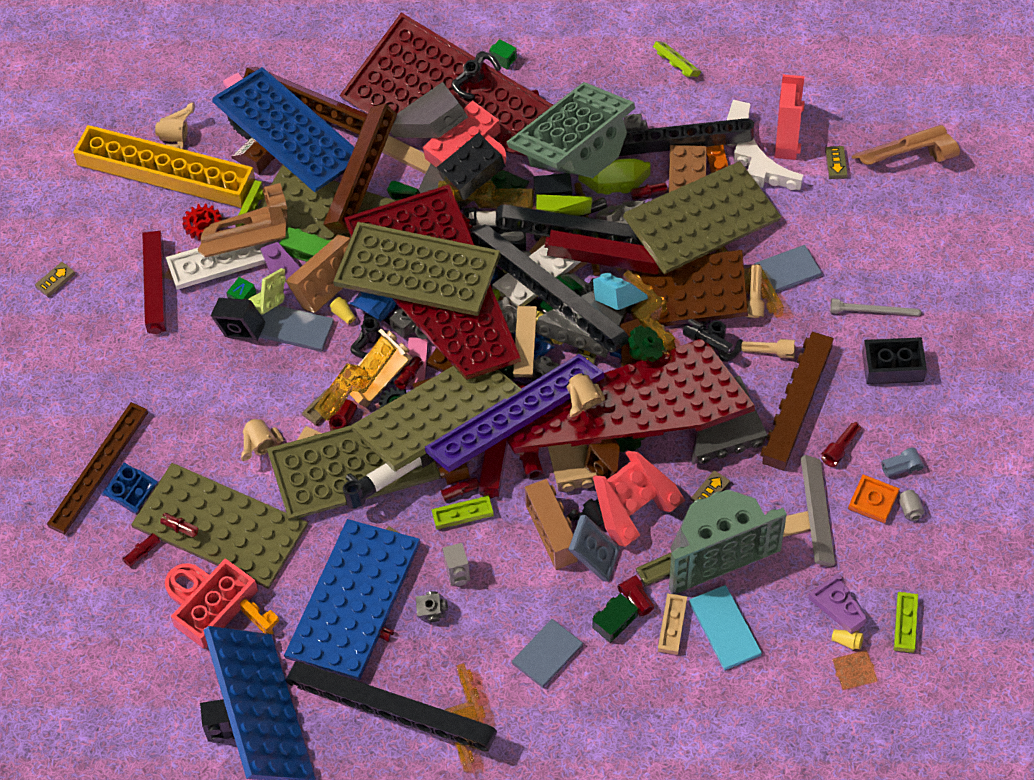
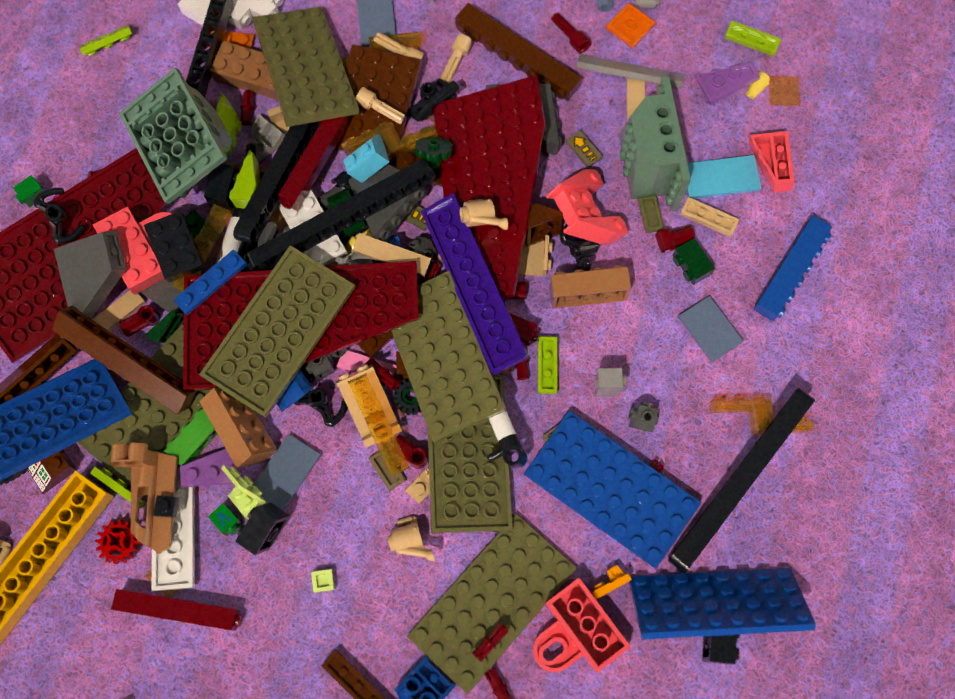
camera: 75 degrees left, 15 degrees up
light yellow cone [330,297,356,325] -> none
sand blue tile [568,515,620,582] -> none
none -> dark red piece [119,305,160,337]
none -> black plate [153,496,179,518]
none -> blue plate [173,249,247,316]
none -> yellowish green plate [311,569,335,593]
none -> tan piece [356,87,405,124]
none -> coral wedge [749,131,794,193]
none -> blue brick [753,215,833,321]

